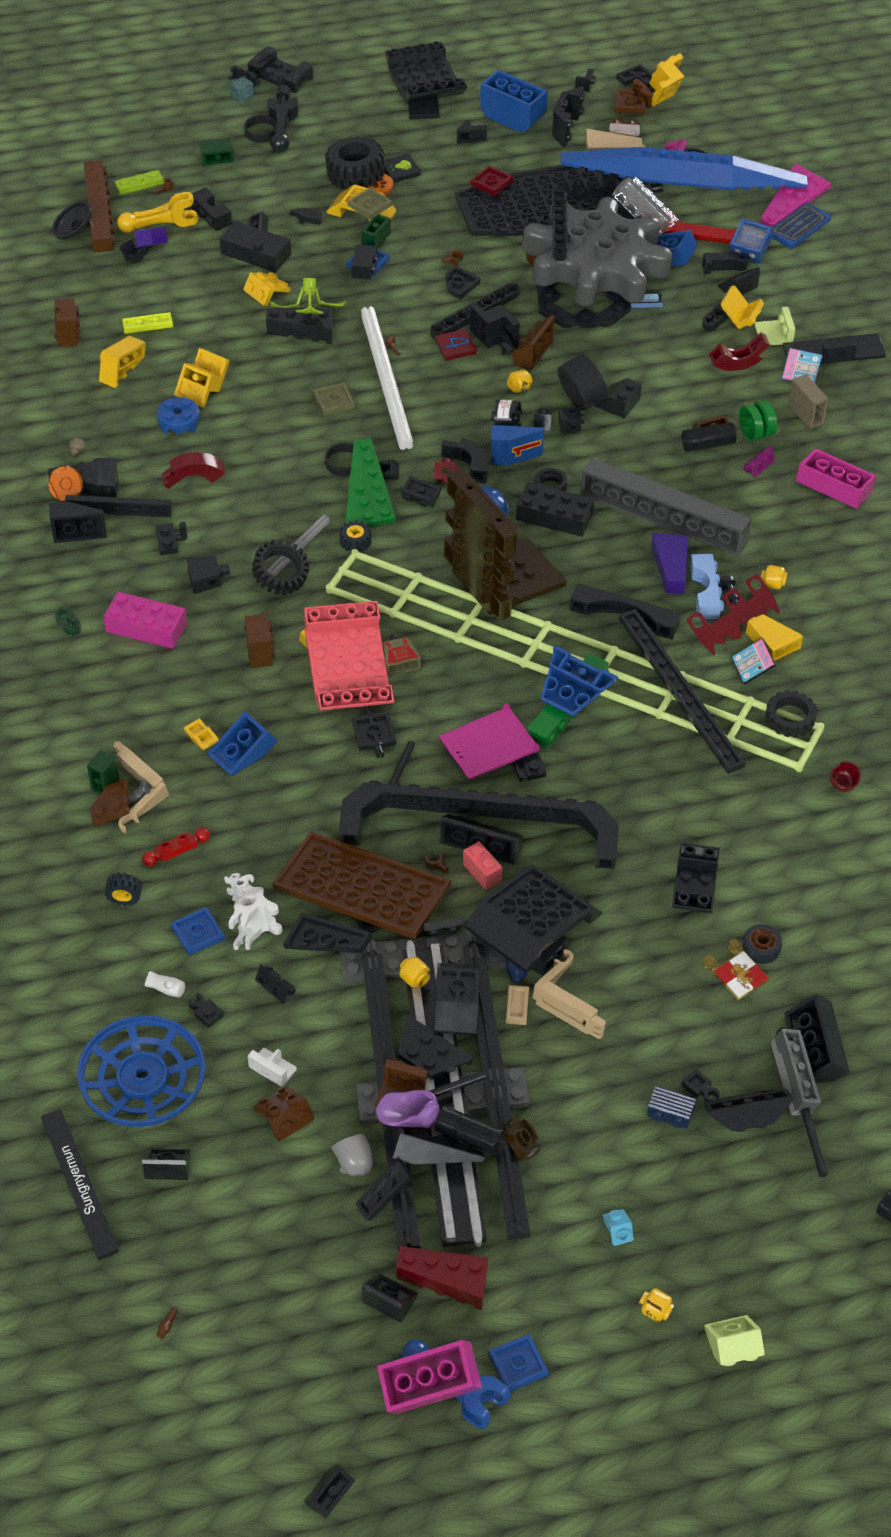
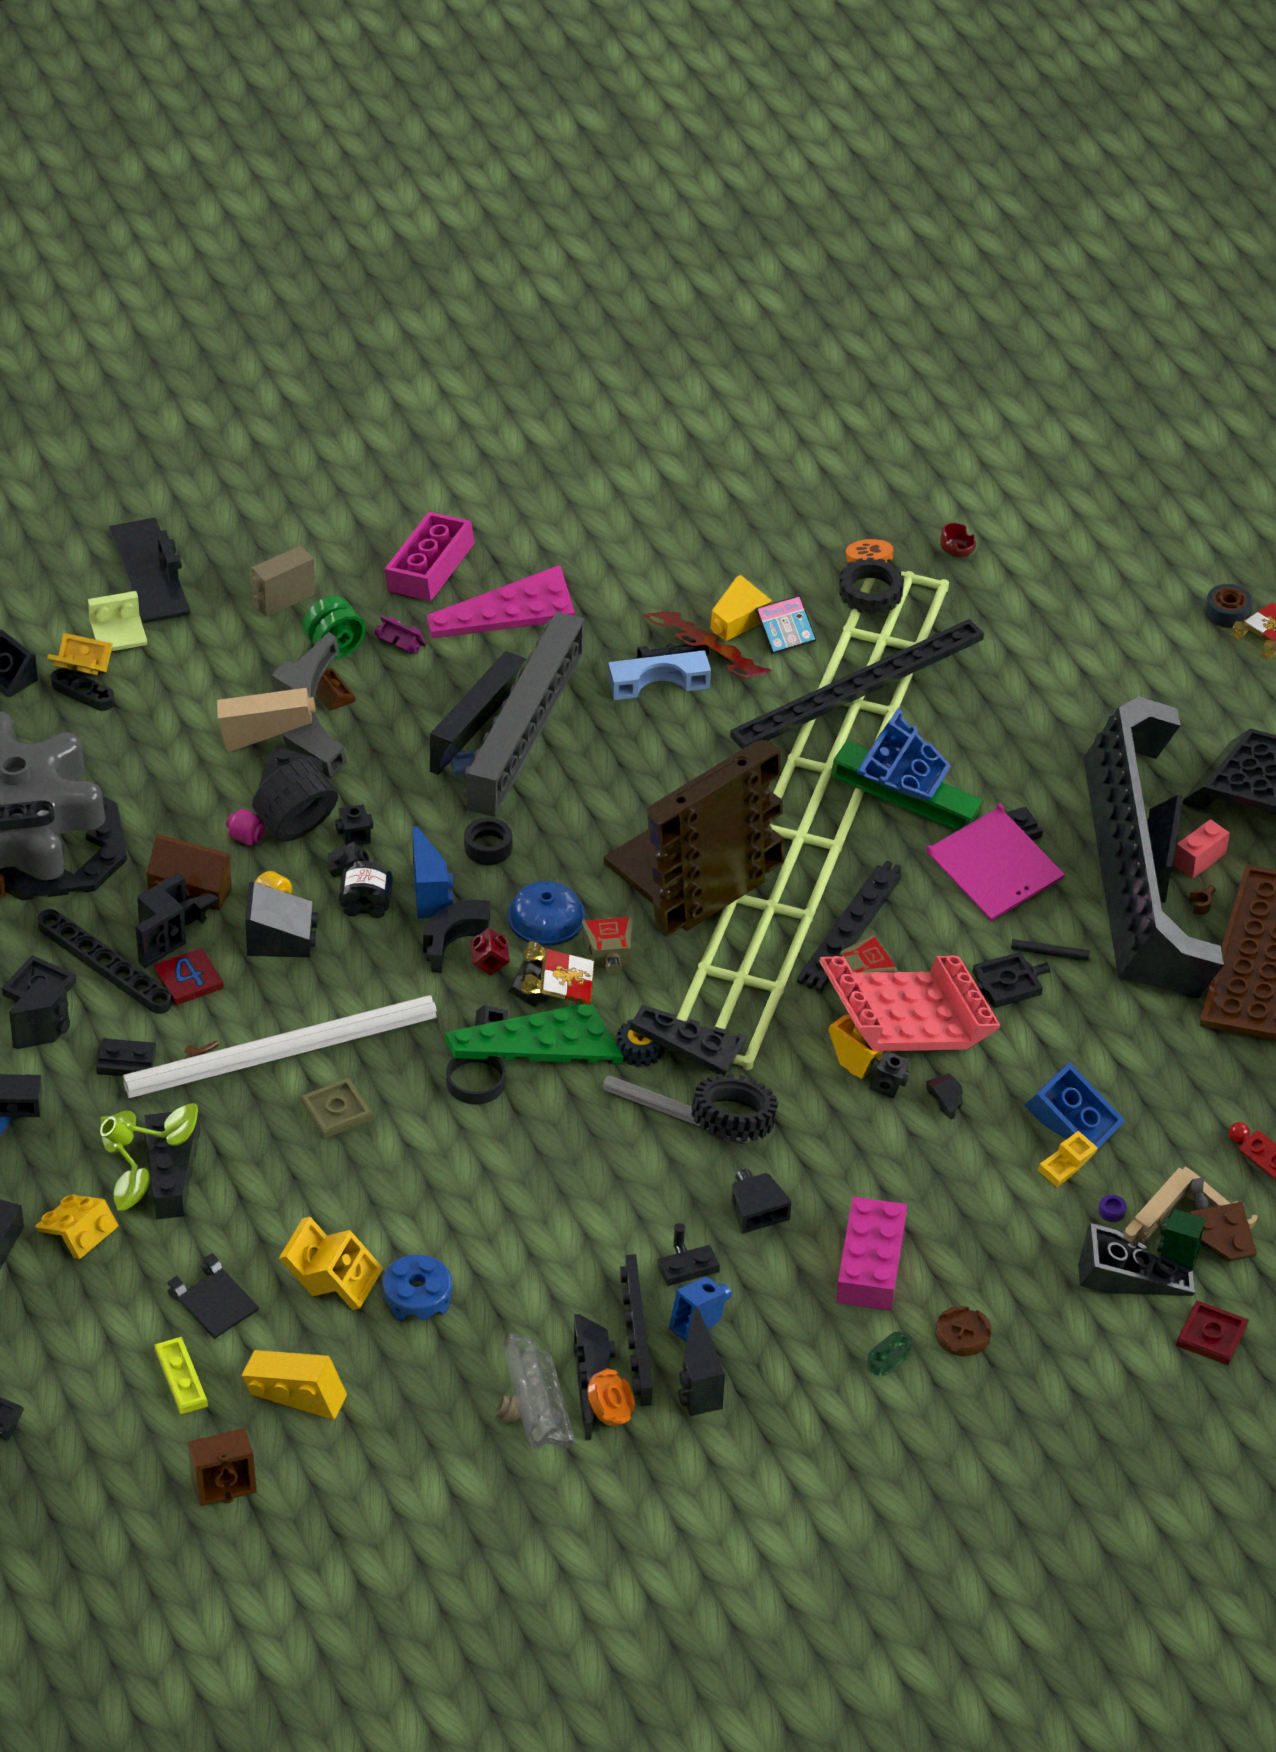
camera: 100 degrees left, 5 degrees down
dark red arch [162,452,225,489] -> none
reddish brown brick [244,614,276,668] -> none
black brick [516,482,594,537] -> none
black arch [570,583,681,640] -> none
dark purple slope [651,533,688,594] -> none
black slope [672,842,720,913] -> none
black piece [681,422,737,452] -> none
dark red arch [709,332,770,371] -> none
yellow head [761,565,788,590] -> none
piece [782,348,822,383] -> none
none -> black slope [9,977,70,1049]
none -> black plate [96,1038,156,1076]
none -> black flag [167,1253,259,1339]
none -> tan slope [217,688,316,752]
none -> slope [245,882,318,958]
none -> dark grey arch [272,632,347,778]
none -> dark pink wing [427,565,575,639]
none -> black arch [430,651,527,775]
none -> clear brick [503,1334,575,1450]
none -> flag [521,941,595,1005]
none -> olive torso [582,917,632,975]
none -> black wing [629,1005,748,1077]
none -> blue torso [669,1277,732,1343]
none -> black hinge [797,861,901,992]
none -> orange tile [846,539,893,563]
none -> black brick [869,1050,910,1098]
none -> black slope [926,1073,963,1120]
none -> reddish brown tile [935,1306,992,1356]
none -> black wedge [1078,1223,1195,1296]
none -> dark purple tile [1099,1195,1127,1222]
none -> dark red tile [1176,1300,1249,1366]

